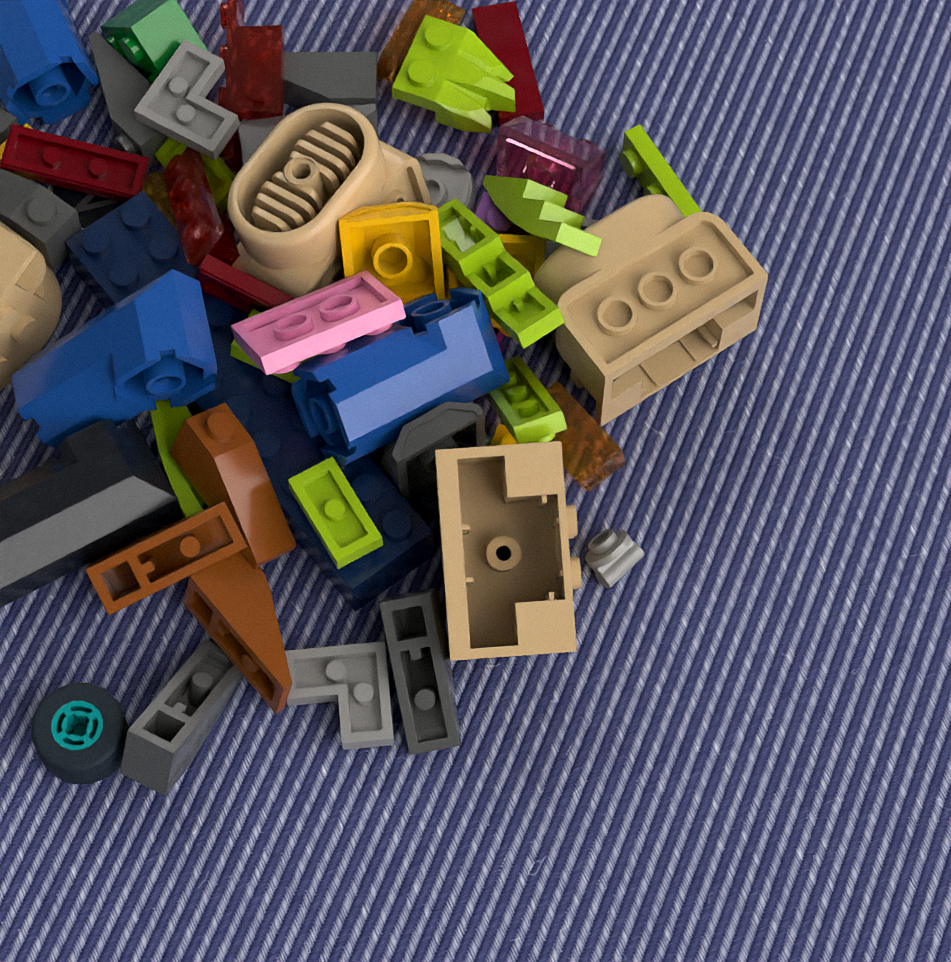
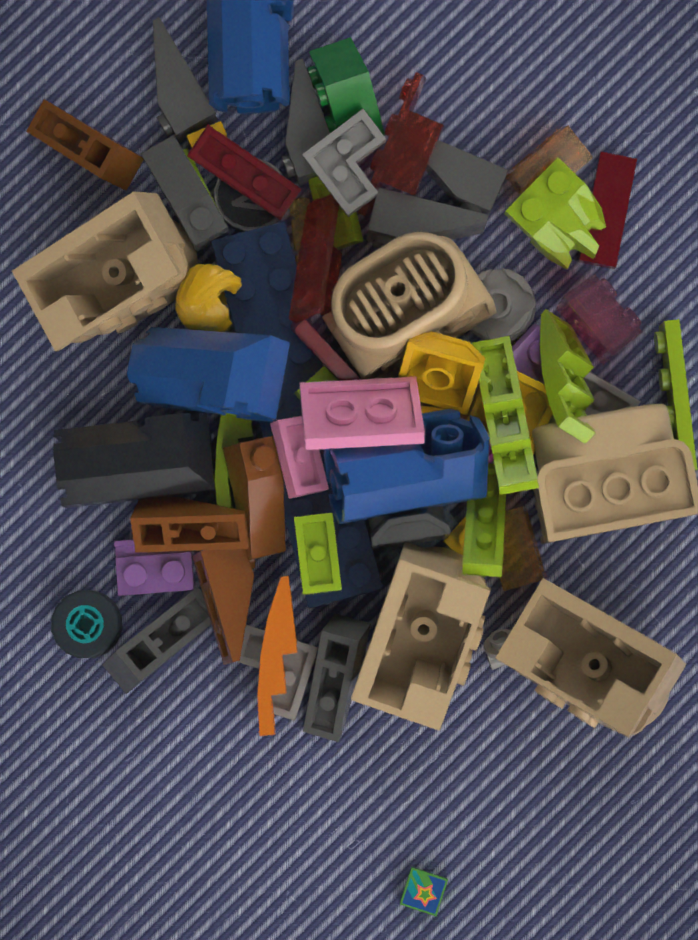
camera: 20 degrees right, 20 degrees up
none -> medium lavender plate [114,540,195,596]
none -> yellow hair [175,264,242,332]
none -> orange slope [257,576,298,736]
none -> bright pink plate [270,416,329,499]
none -> tile [400,866,448,916]
none -> tan brick [495,578,686,738]

